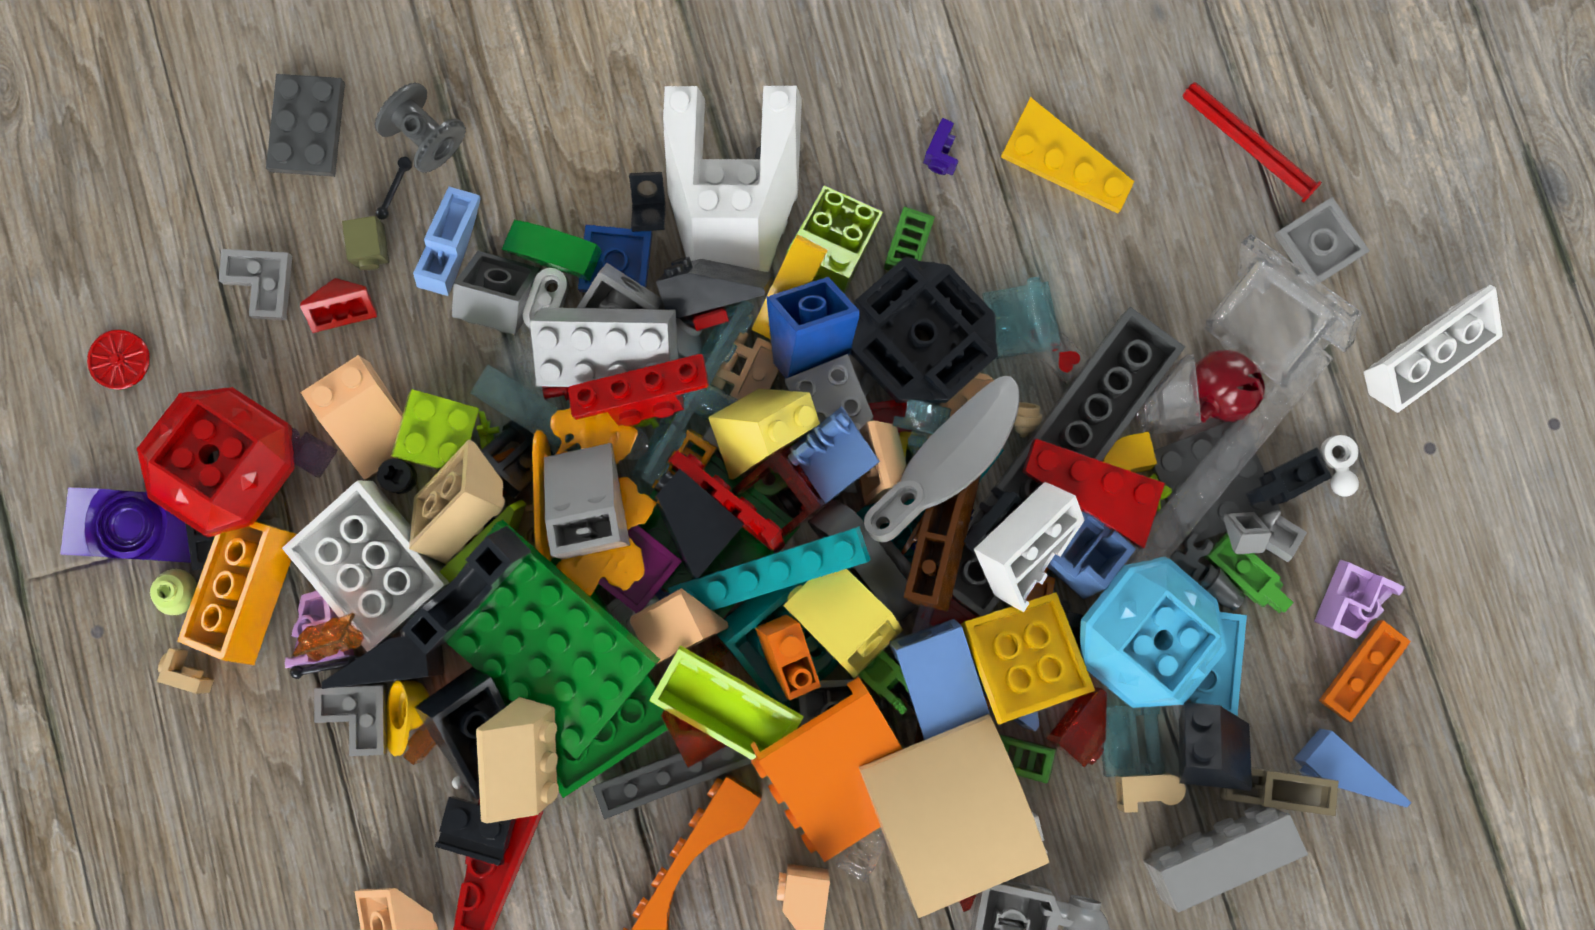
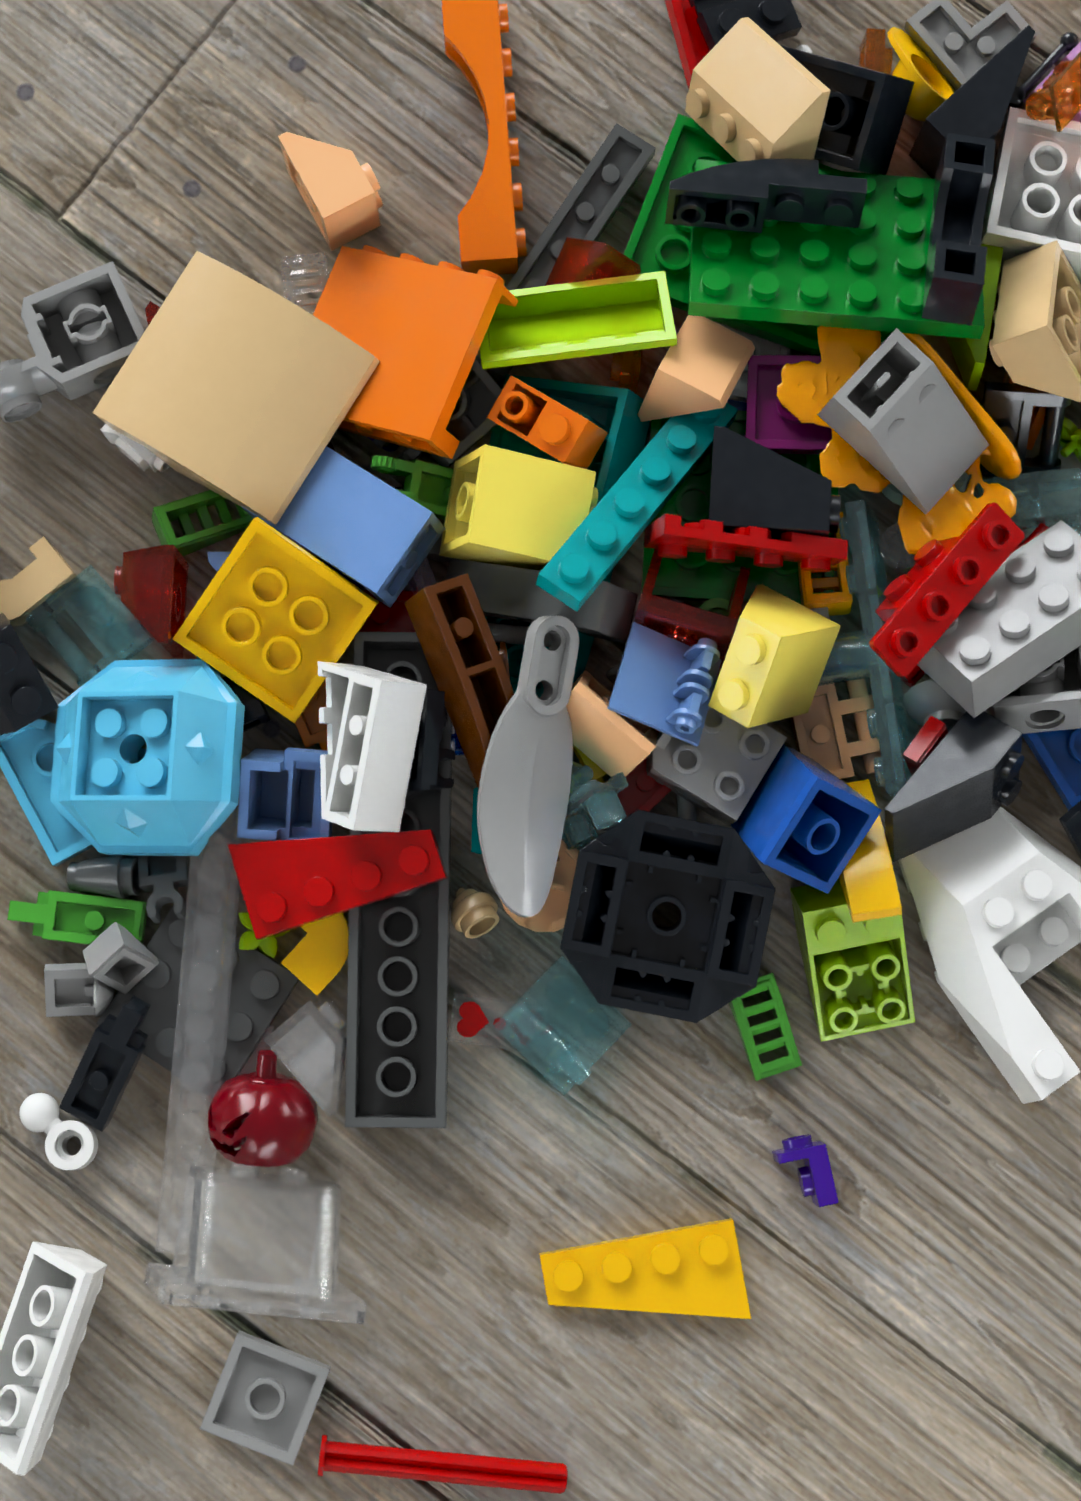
camera: 140 degrees right, 0 degrees up
none -> black slope [665,158,867,233]

